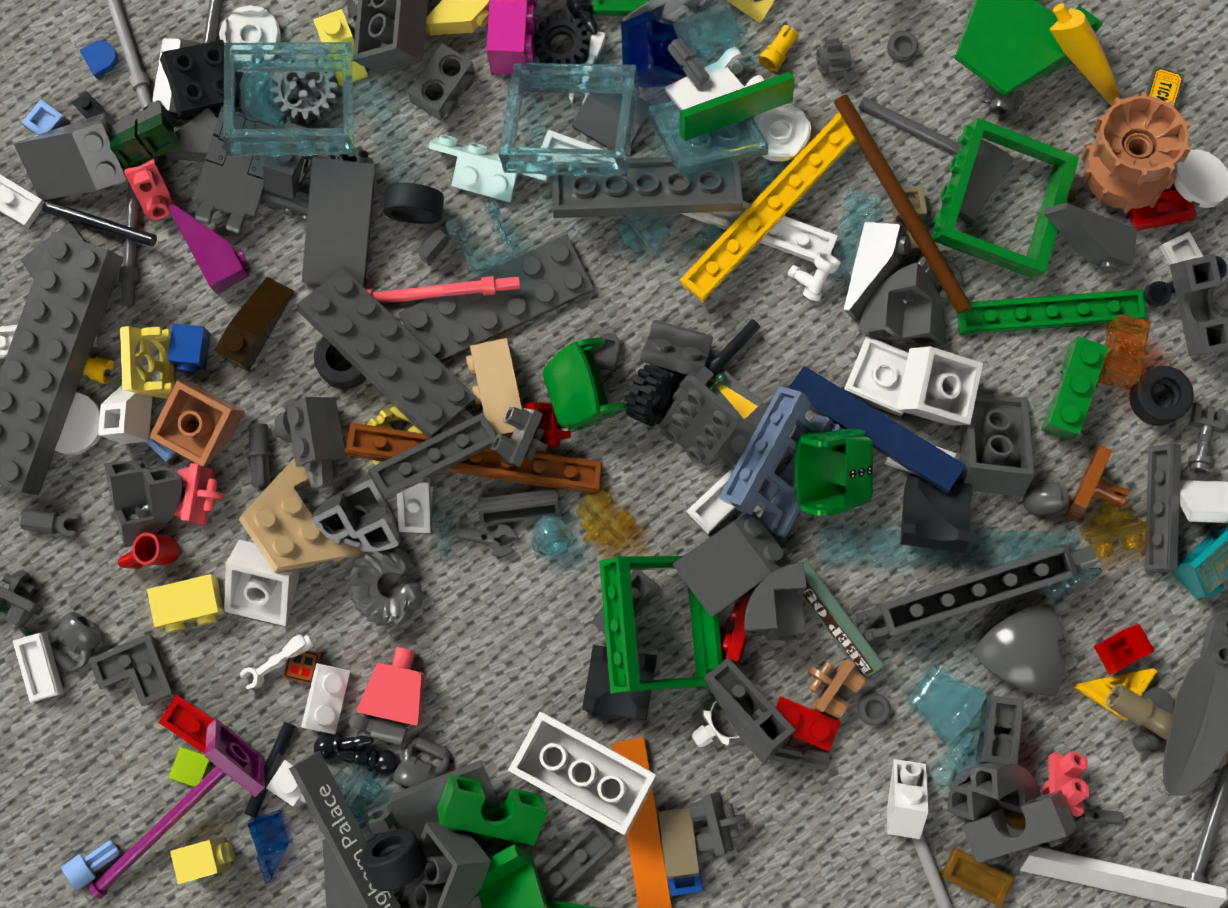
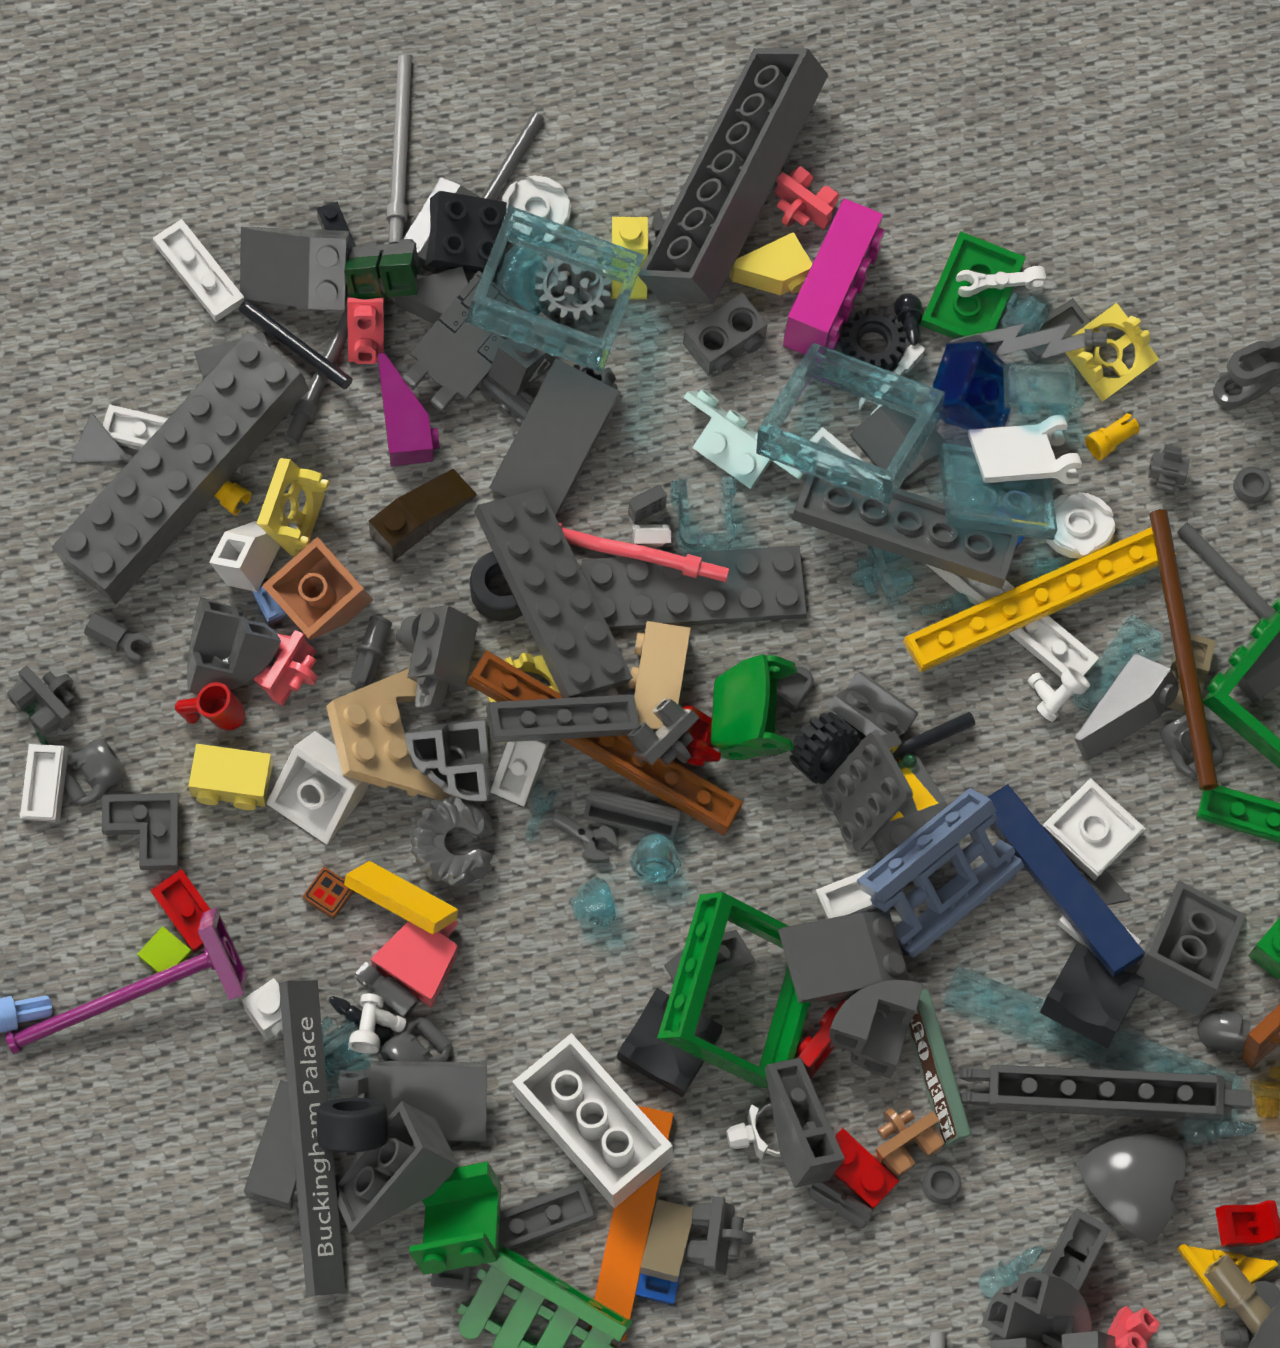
camera: 15 degrees right, 10 degrees down
light blue tile [22,99,67,135] -> none
white tile [55,392,101,455] -> none
blue tile [80,41,118,79] -> none
blue brick [167,324,211,374] -> none
light yellow brick [170,836,234,884] -> none
white piece [240,635,313,689] -> none
black bar [244,721,296,818] -> none
clear blue slope [247,810,290,884] -> none
white plate [301,663,350,734] -> none
black bar [313,734,374,761] -> none
black tyre [383,183,444,224] -> none
green arch [437,774,548,846] -> none
clear yellow hips [576,490,636,550] -> none
dark grey piece [667,38,710,87] -> none
green tile [679,72,795,141] -> none
green piece [794,429,873,516] -> none
dark grey brick [859,263,946,347] -> none
white slope [887,759,928,839] -> none
white brick [896,346,983,425] -> none
clear light blue piece [905,664,987,743] -> none
none -> yellow tile [344,861,458,935]
none -> white piece [348,994,406,1054]
none -> clear light blue cone [571,877,616,927]
none -> white tile [632,524,671,548]

